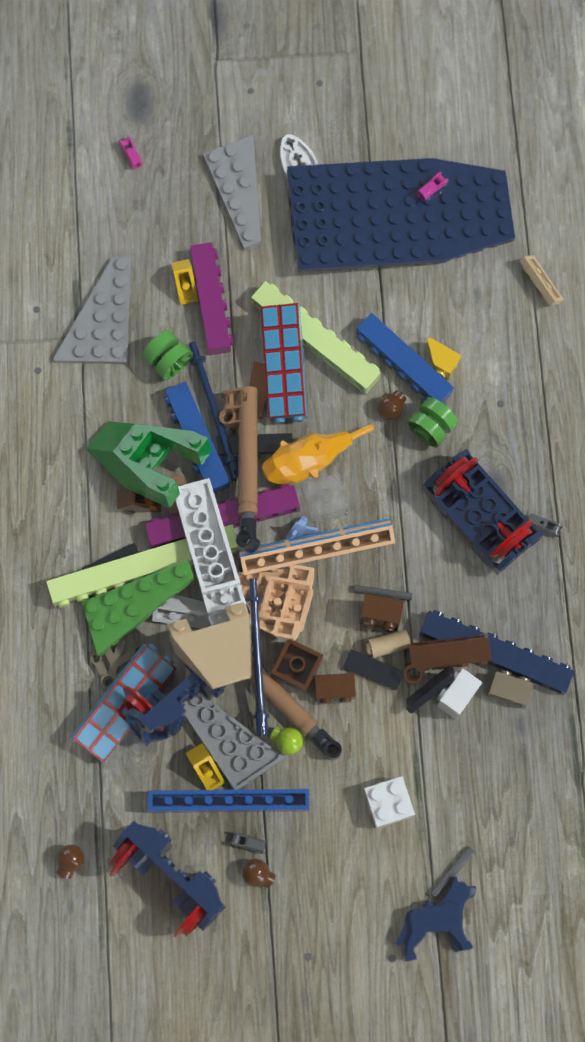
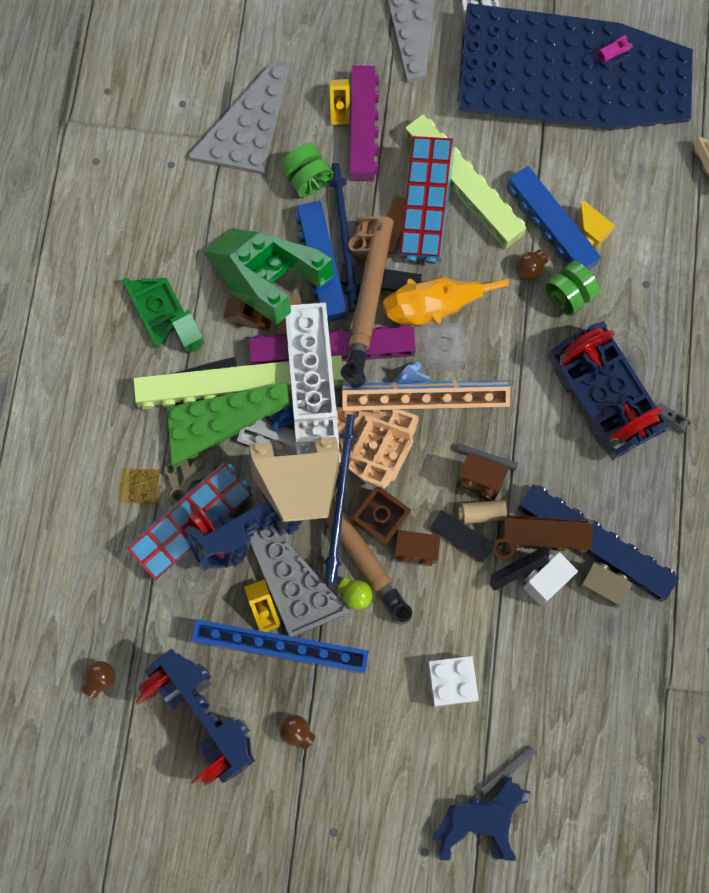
camera: 10 degrees right, 0 degrees up
dark grey bar [228,831,266,854] -> none
none -> clear yellow piece [120,468,161,504]
none -> green wing [122,278,184,348]
none -> slope [170,310,205,353]
none -> blue animal [269,406,294,431]

